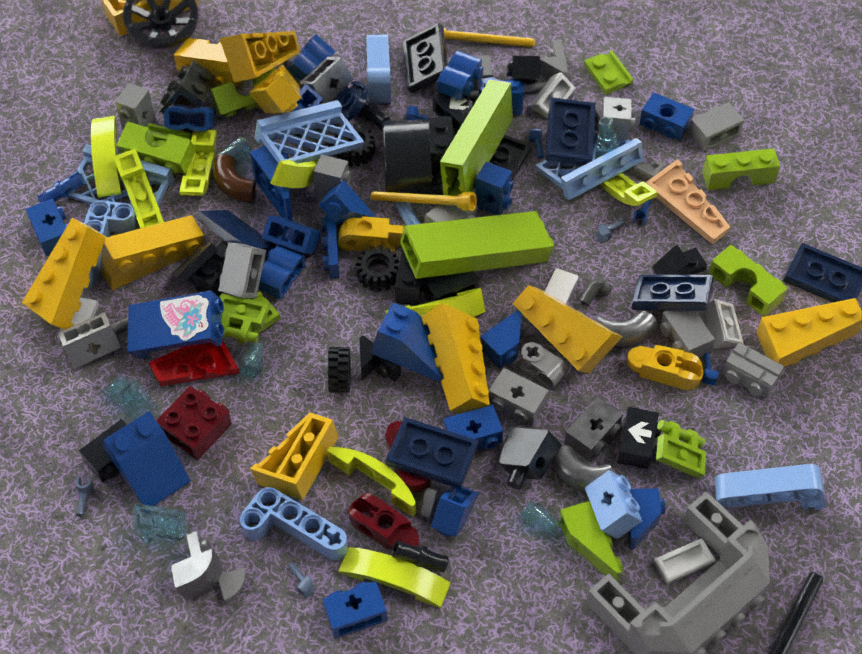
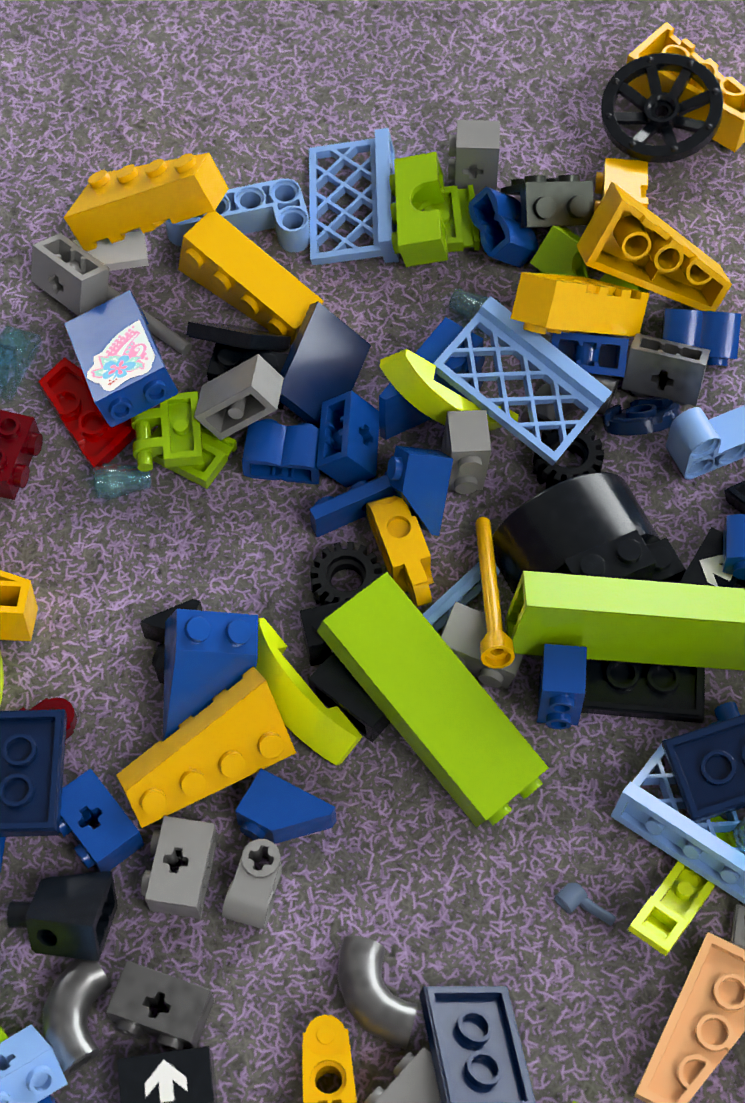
camera: 70 degrees right, 5 degrees up
blue brick [26,199,69,256] -> none
blue pin [37,171,86,203] -> none
neon yellow slope [91,116,122,198] -> none
neon yellow slope [113,149,164,228] -> none
neon yellow slope [179,130,217,196] -> none
reddish brown cylinder [213,154,256,203] -> none
black tyre [328,347,351,393] -> none
black pin [360,101,391,130] -> none
blue hand [406,106,428,120] -> none
yellow wedge [512,285,623,373] -> none
white tile [545,268,579,305] -> none
dark grey arm [579,279,612,306] -> none
blue hand [633,200,651,226] -> none
black slope [652,245,707,275] -> none

